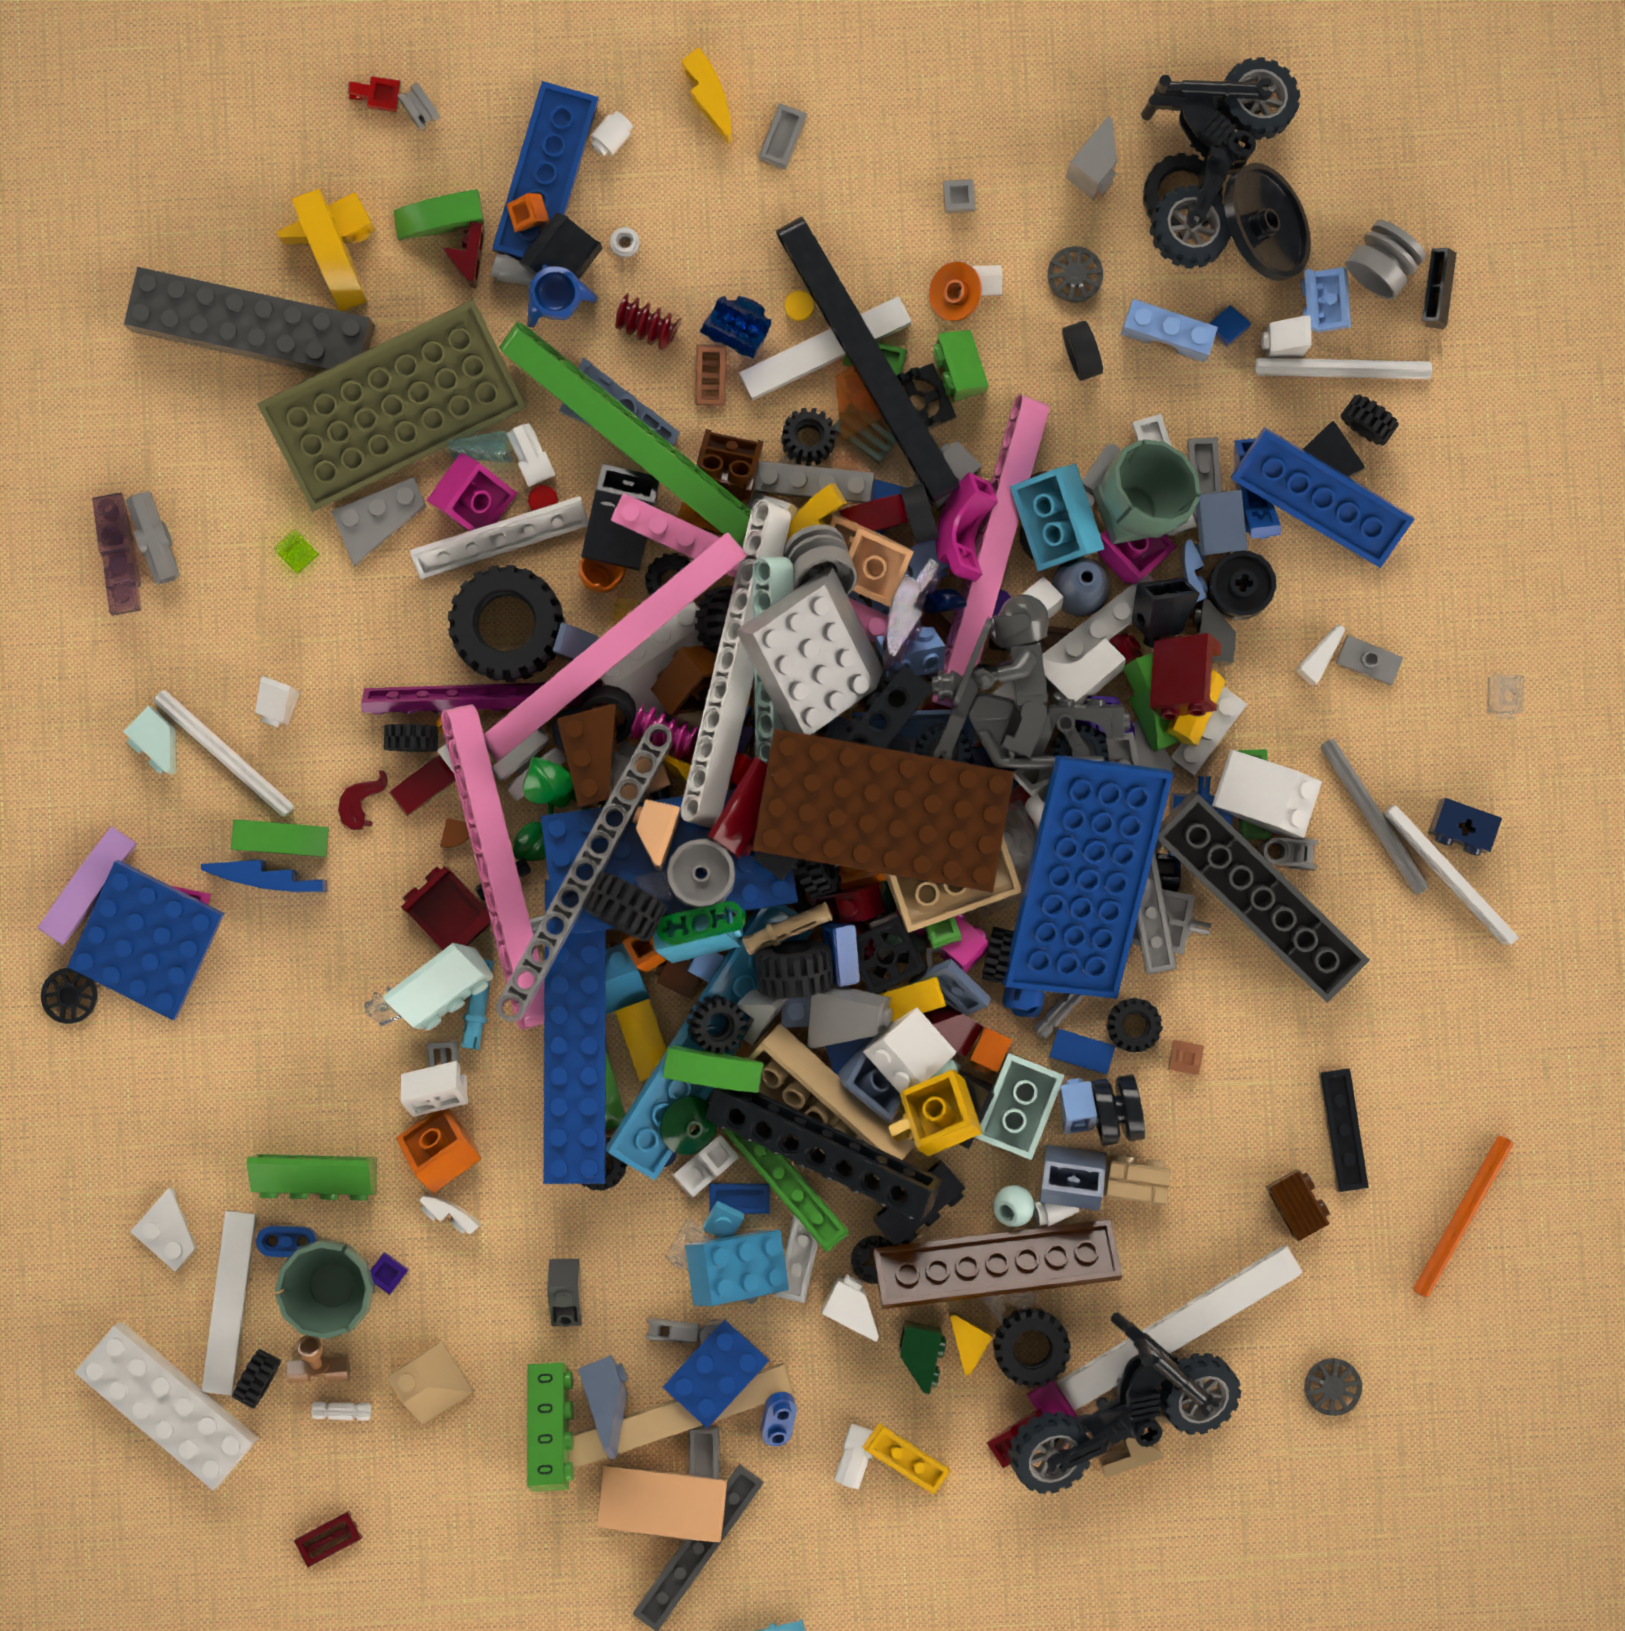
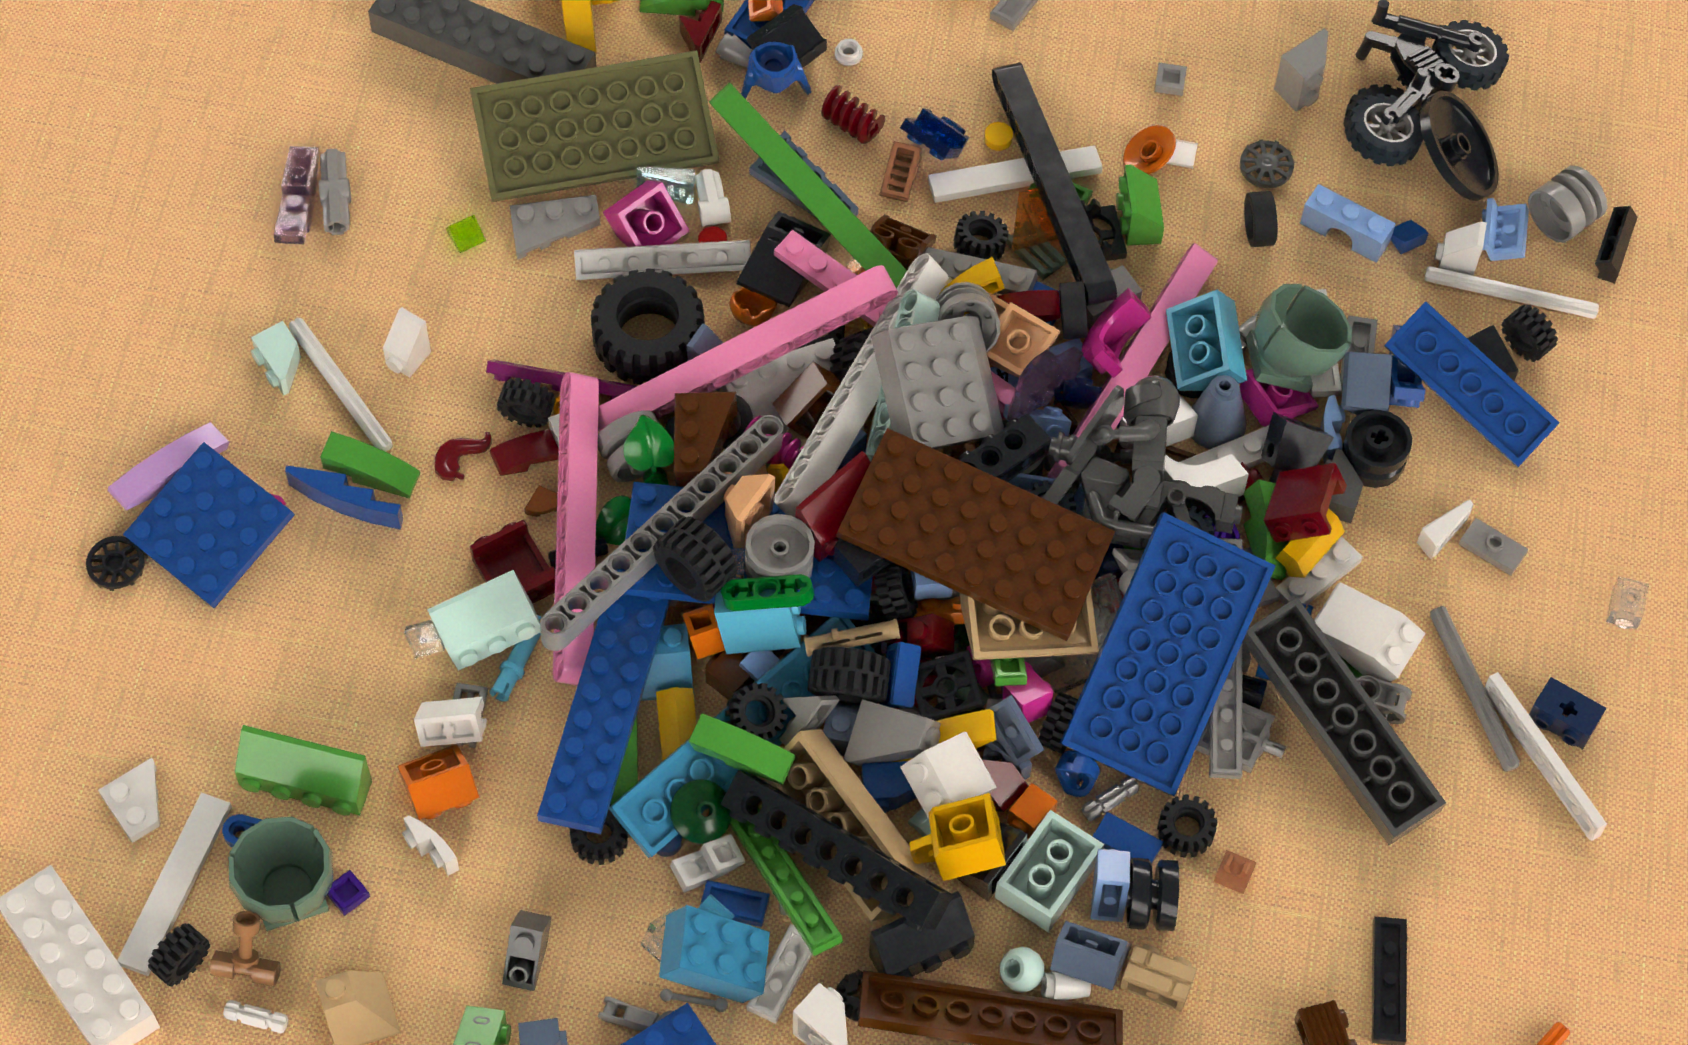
camera: 10 degrees right, 25 degrees down
sand blue slope [838,1040,902,1123] -> none

